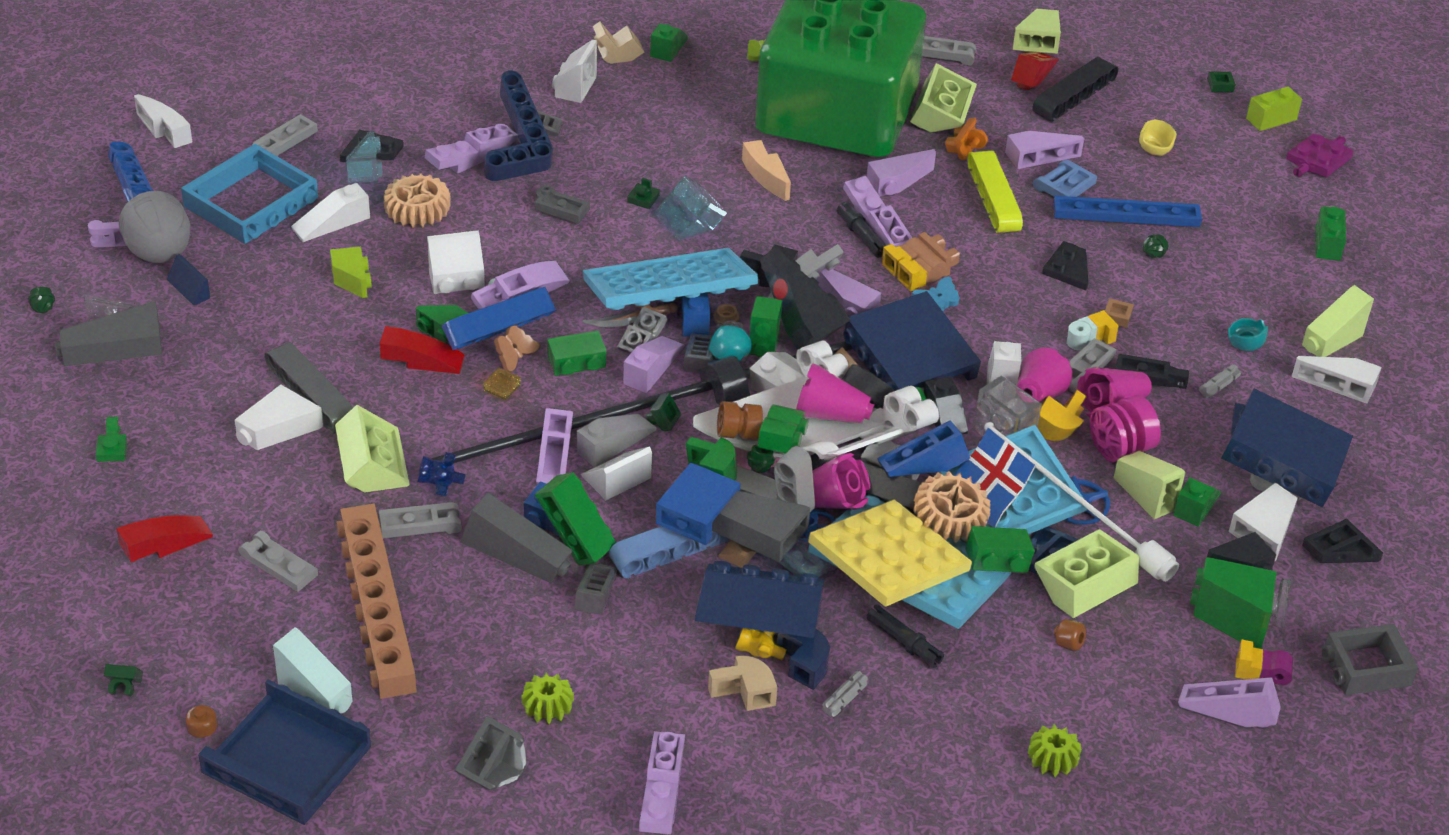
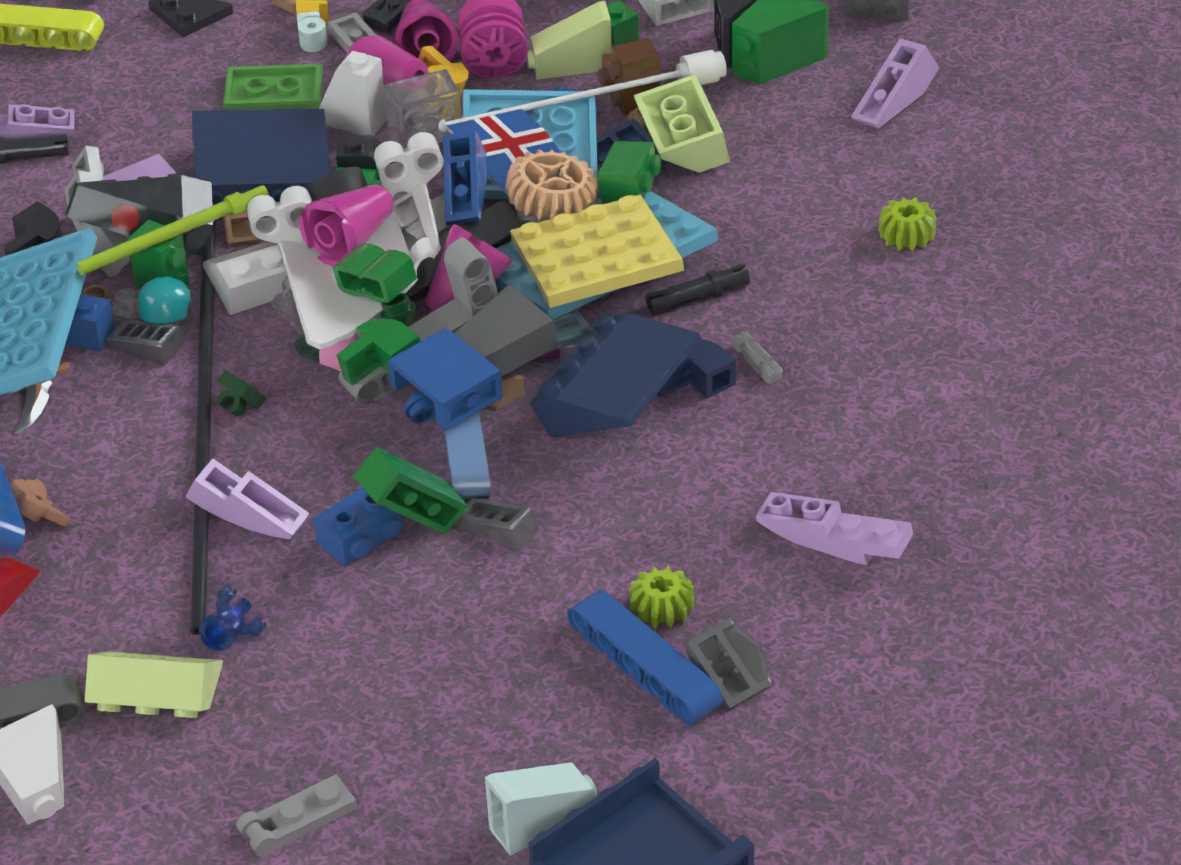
camera: 65 degrees left, 0 degrees up
nougat brick [336,503,417,699] -> none
light grey plate [379,502,462,538] -> none
dark grey slope [460,493,573,583] -> none
clear yellow plate [483,367,521,400] -> none
green brick [547,330,606,376] -> none
light grey slope [577,414,657,467] -> none
white slope [581,447,652,501] -> none
light grey slope [617,307,668,353] -> none
lavender slope [623,336,685,393] -> none
black brick [698,355,750,405] -> none
tan brick [708,656,777,711] -> none
dark orange wheel [717,401,763,441] -> none
yellow piece [735,628,787,660] -> none
hips [882,232,960,292] -> none
dark azure animal [912,276,960,311] -> none
dark orange piece [1054,619,1087,651] -> none
leg [1235,640,1293,685] -> none
none -> lime bar [76,185,269,275]
none -> bright green tile [223,64,324,110]
none -> blue beam [567,589,723,726]
none -> reddish brown brick [598,38,660,116]

